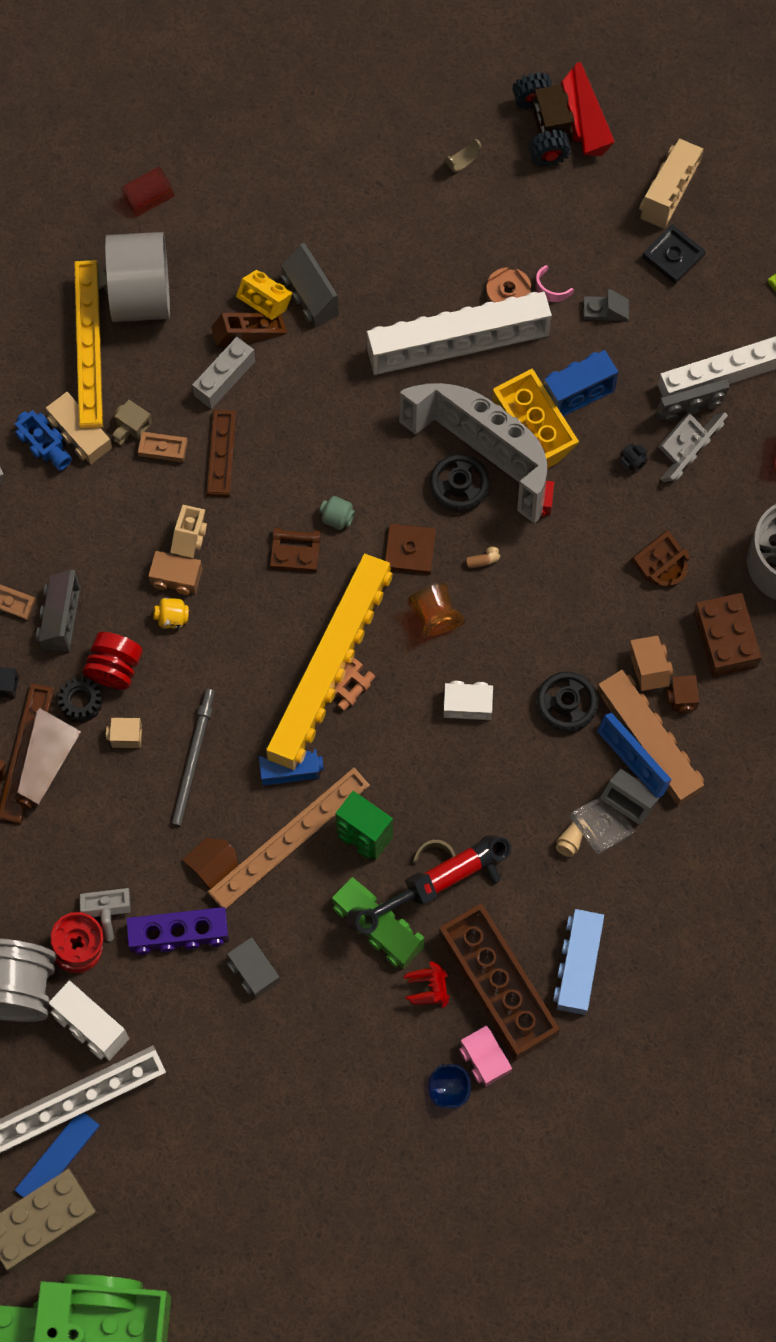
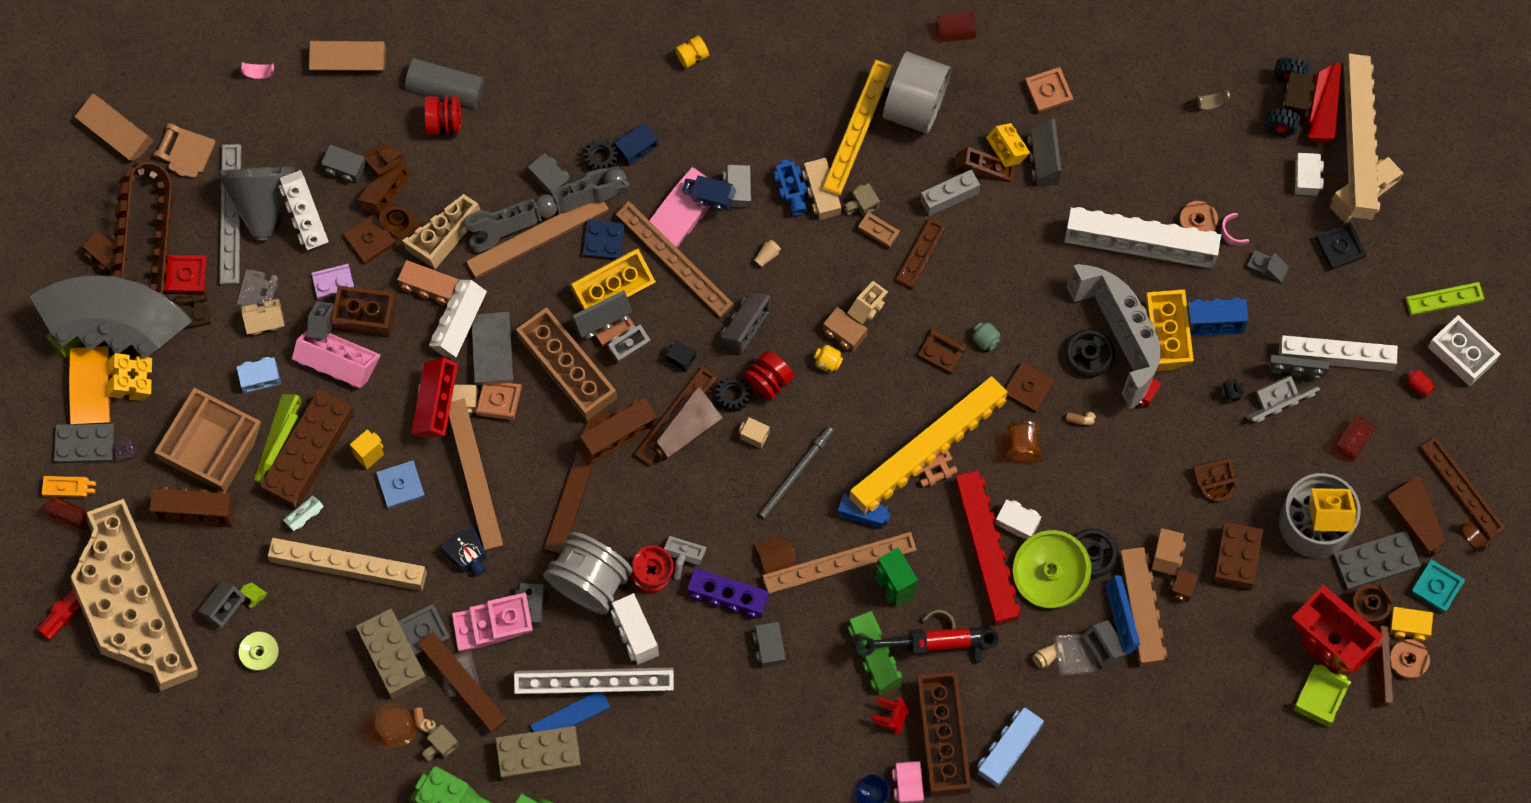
camera: 25 degrees right, 0 degrees up
none -> tan cone [754,239,781,267]
none -> red brick [955,471,1021,626]
none -> lime dish [1013,530,1091,609]
none -> nougat plate [1025,67,1073,113]
none -> white brick [1295,153,1324,196]
none -> tan brick [1343,54,1380,220]

